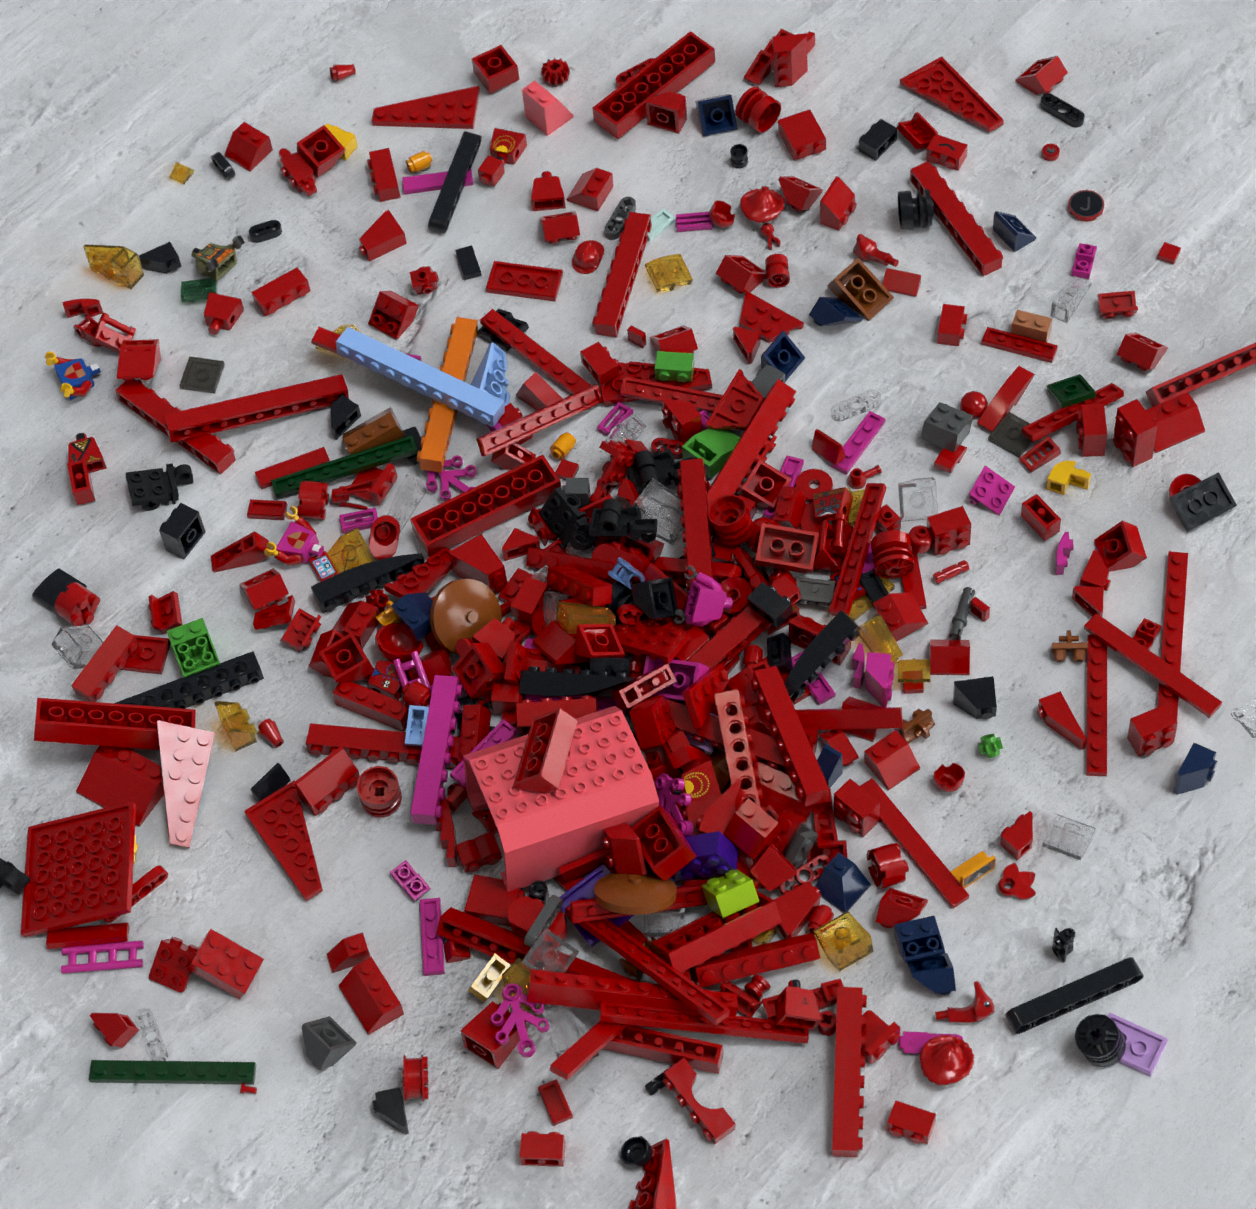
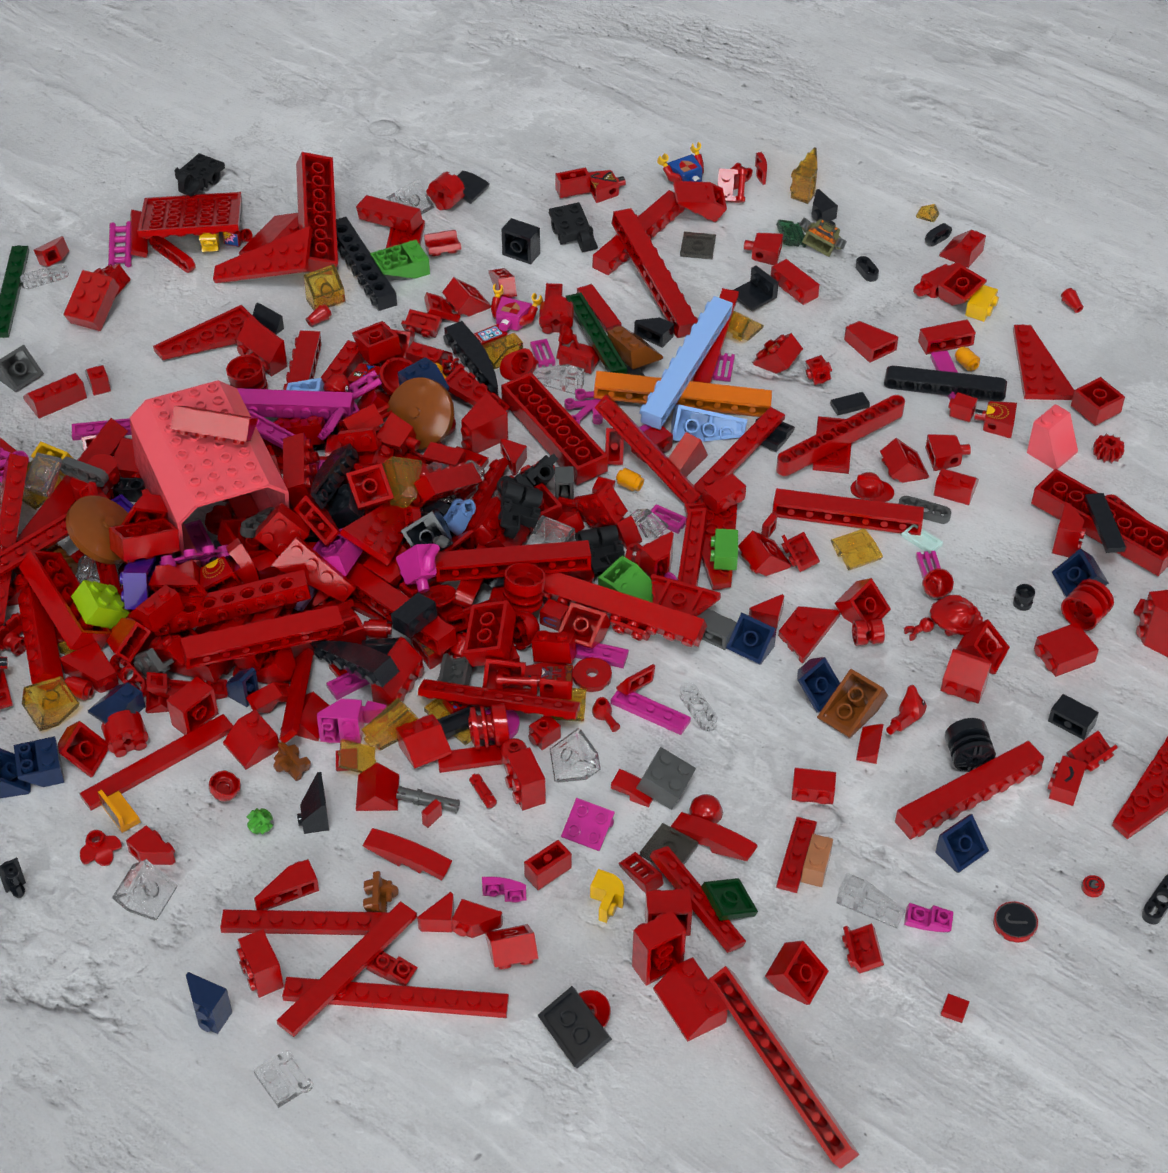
camera: 80 degrees right, 10 degrees down
none -> dark pink tile [317,406,345,441]
none -> red slope [362,828,452,881]
none -> black bracket [734,265,779,311]
none -> red beam [776,395,905,476]
none -> red bracket [781,532,820,572]
none -> black tile [1084,493,1126,553]

